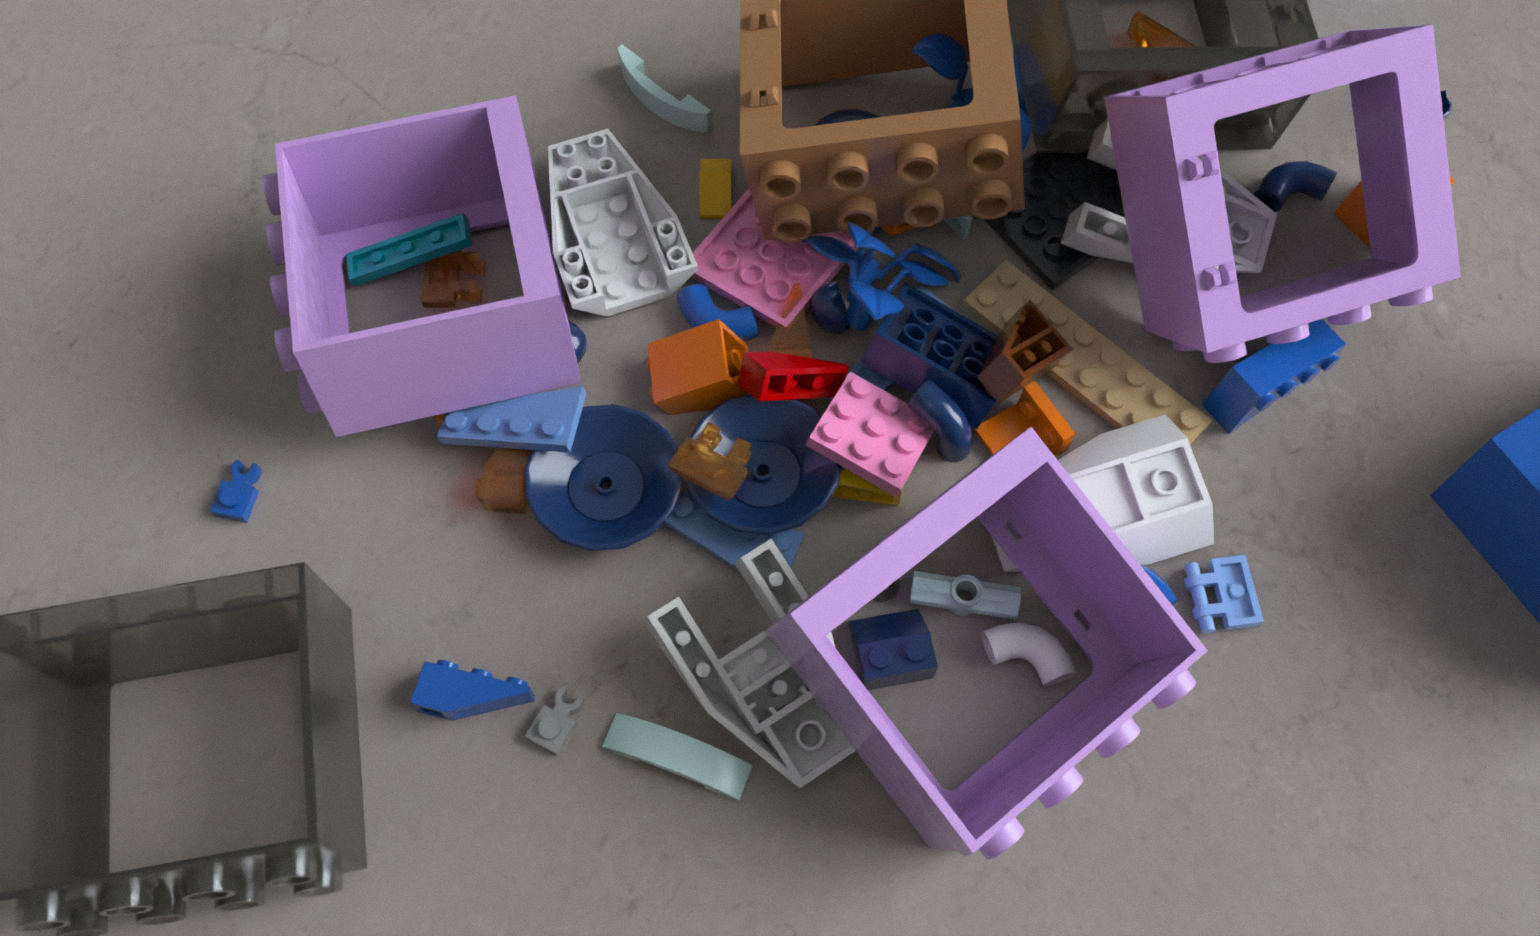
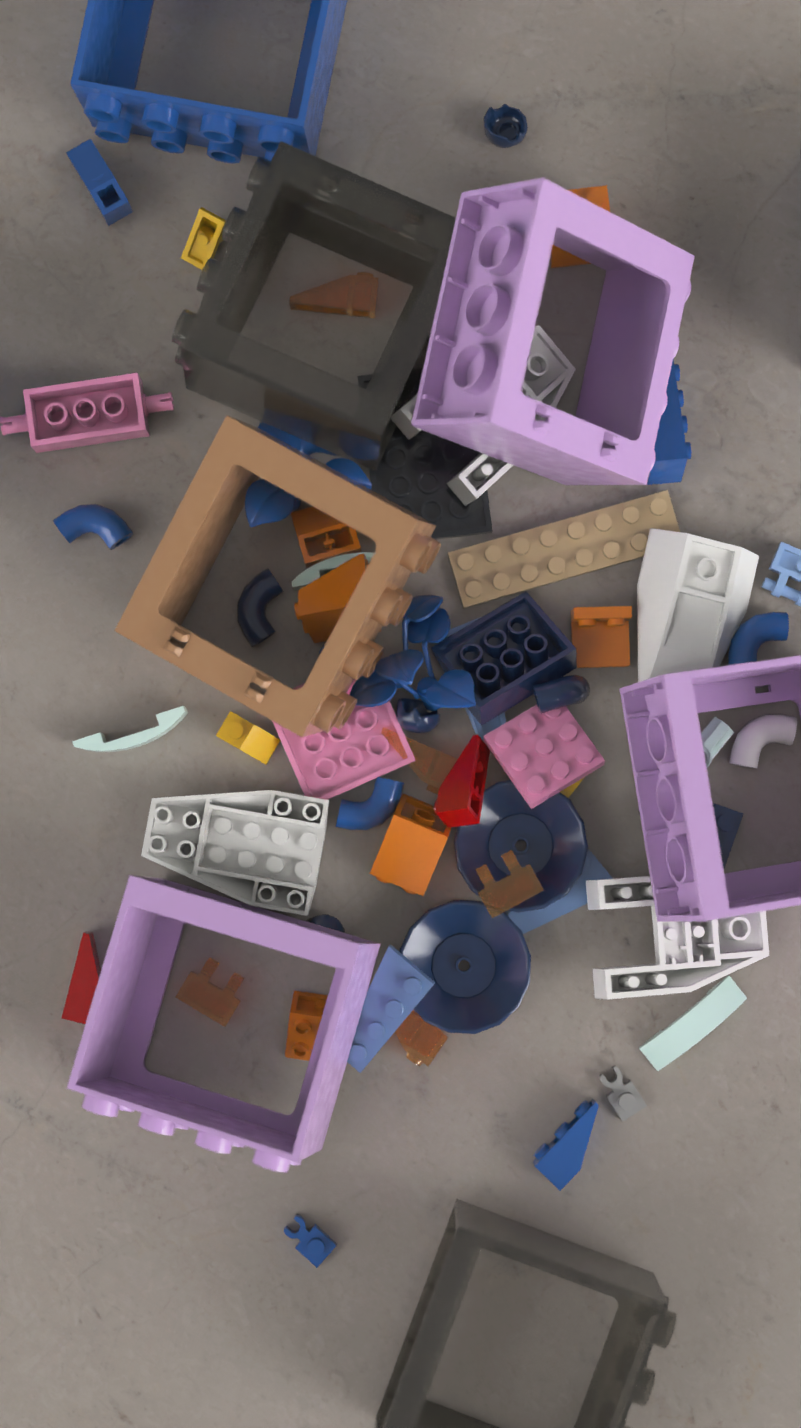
camera: 65 degrees left, 20 degrees up
teal plate [346,213,472,286] -> none
reddish brown wedge [977,299,1073,403] -> none

